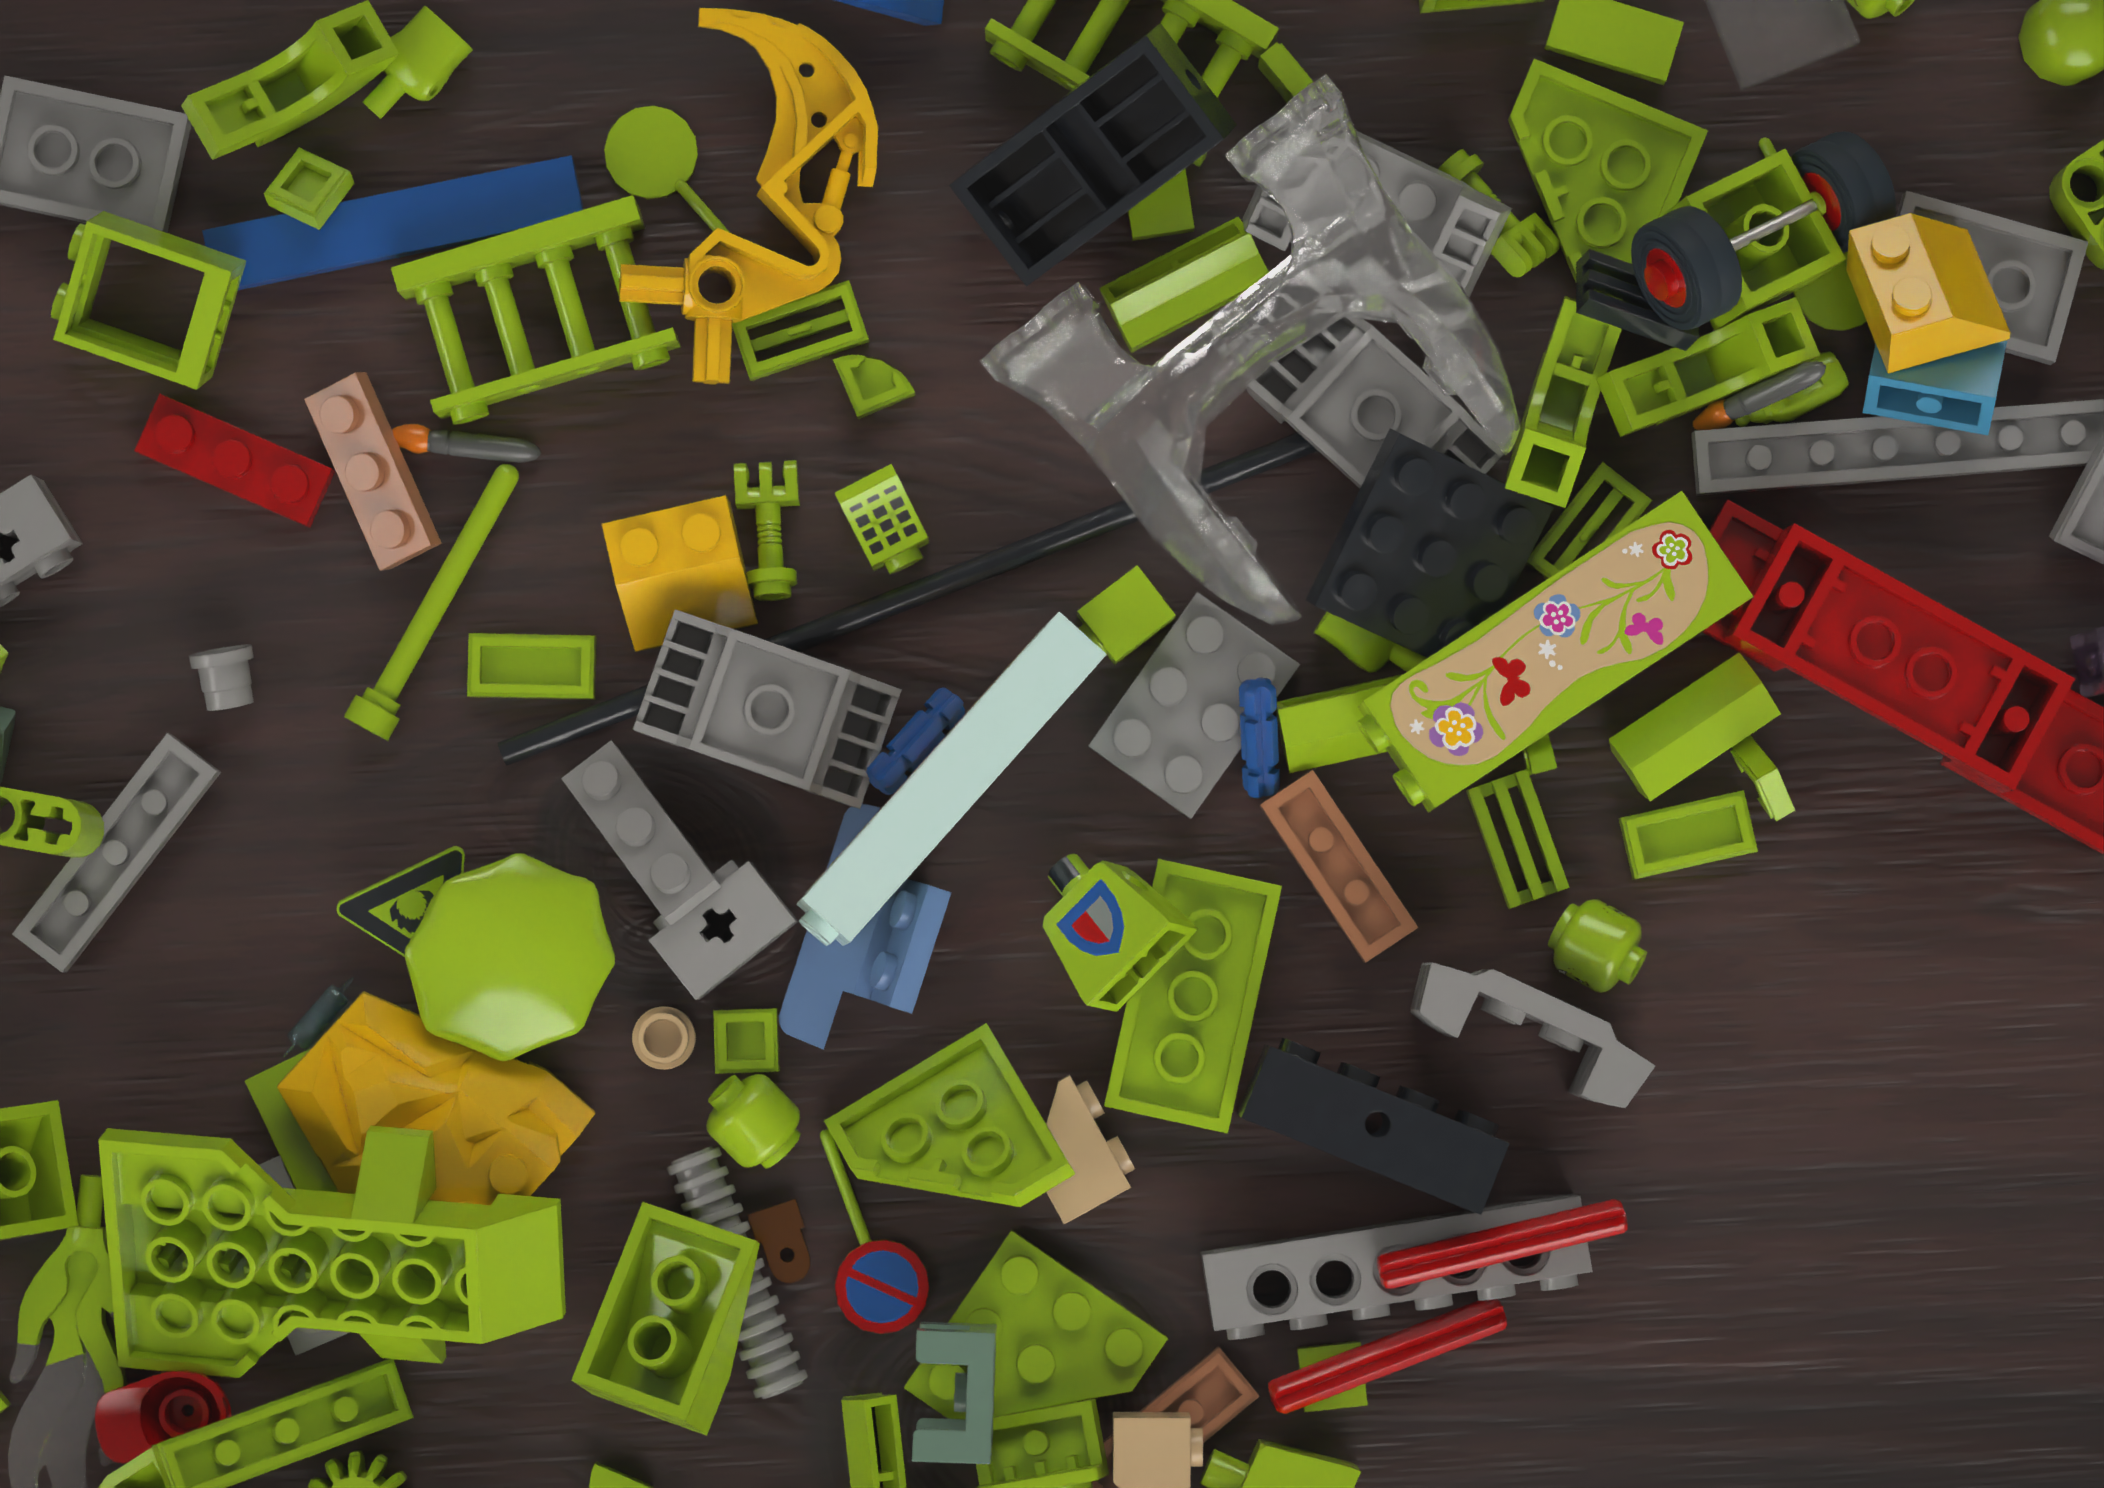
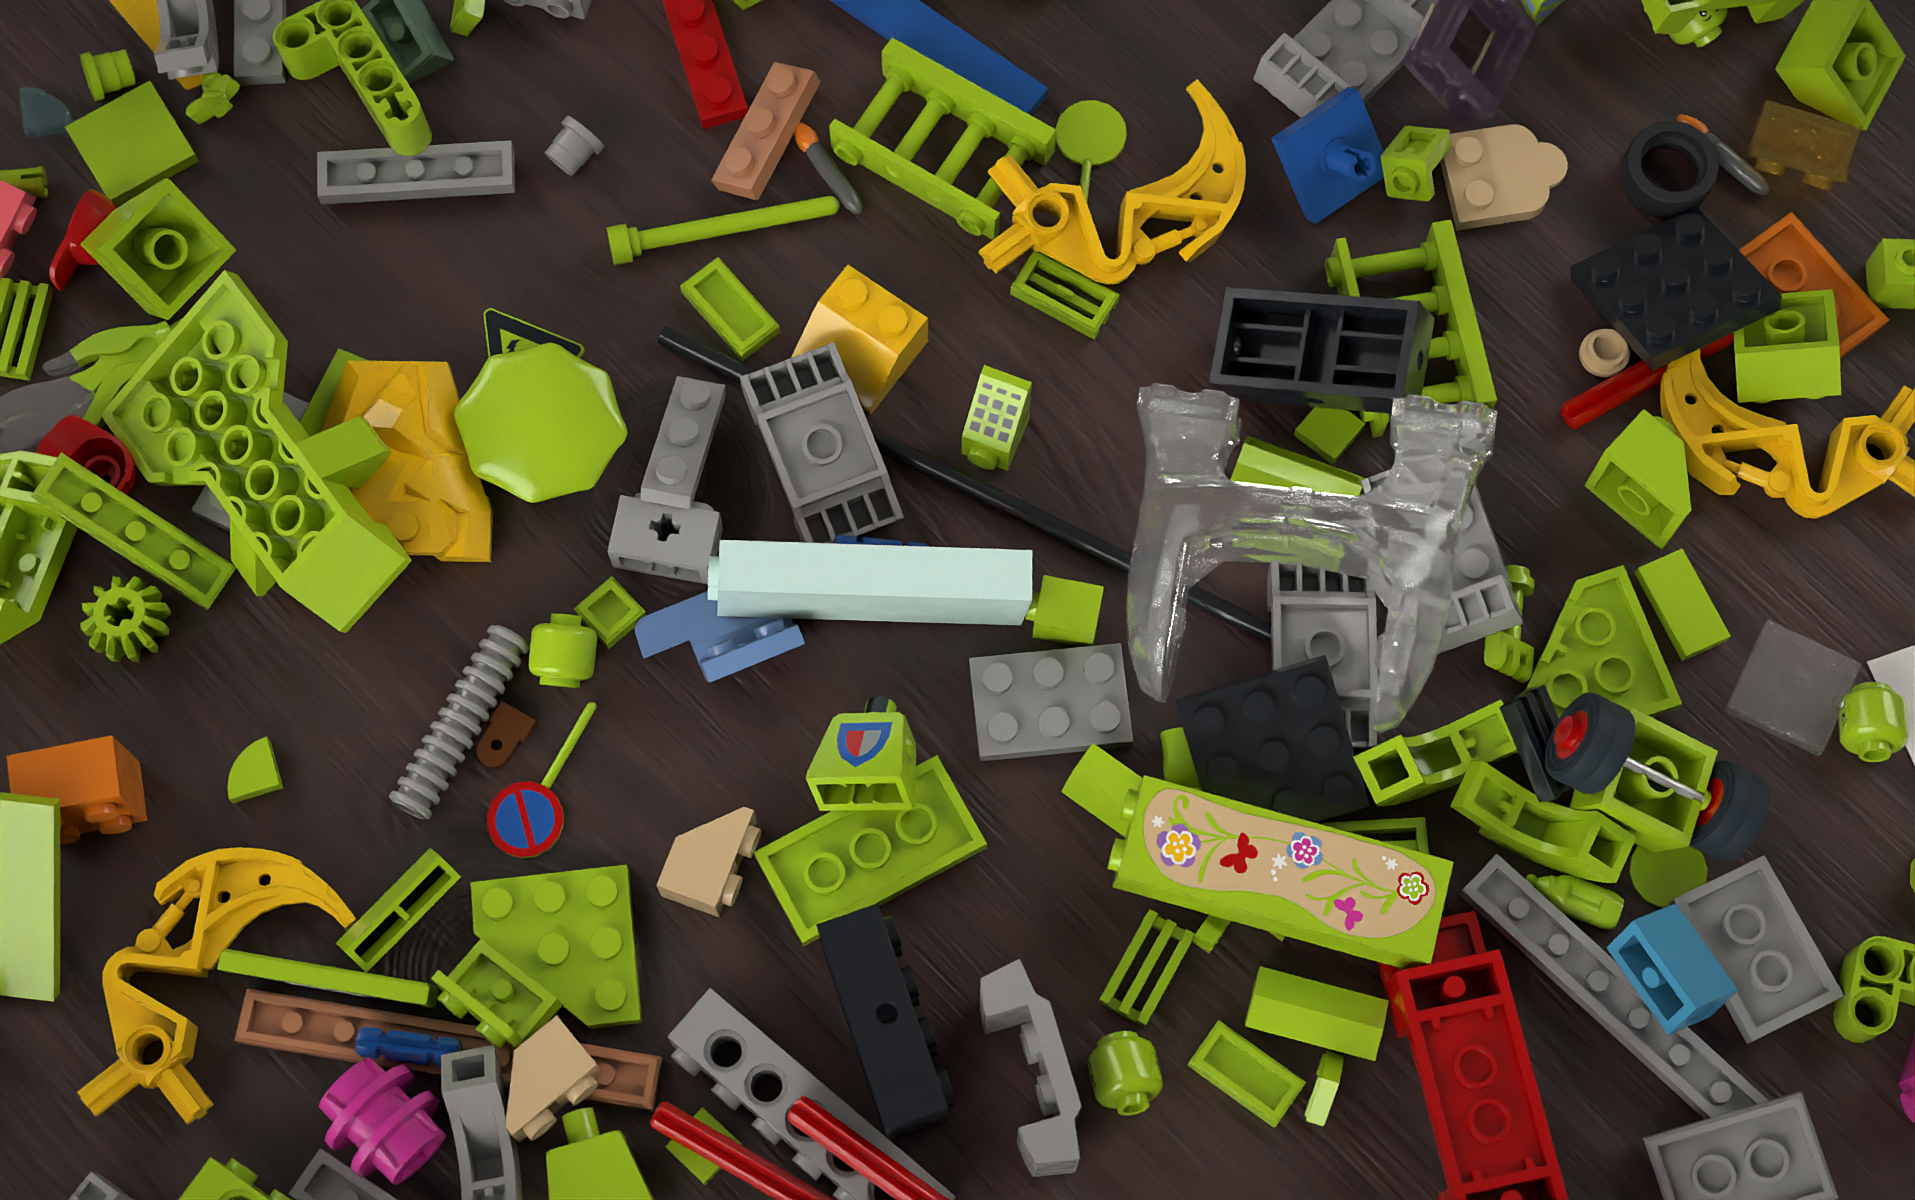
camera: 50 degrees right, 15 degrees down
clear light blue piece [283,977,354,1058] -> none
lime slope [571,1202,760,1436] -> none
tan plate [632,1006,696,1070] -> none
lime hinge [734,460,800,601] -> none
lime plate [824,1023,1075,1207] -> none
lime tile [833,355,916,419] -> none
sand green panel [912,1322,997,1464] -> none
blue axle [1239,677,1280,798] -> none
nougat plate [1259,770,1418,963] -> none
dark grey piece [1693,361,1826,430] -> none
yellow slope [1846,213,2011,374] -> none

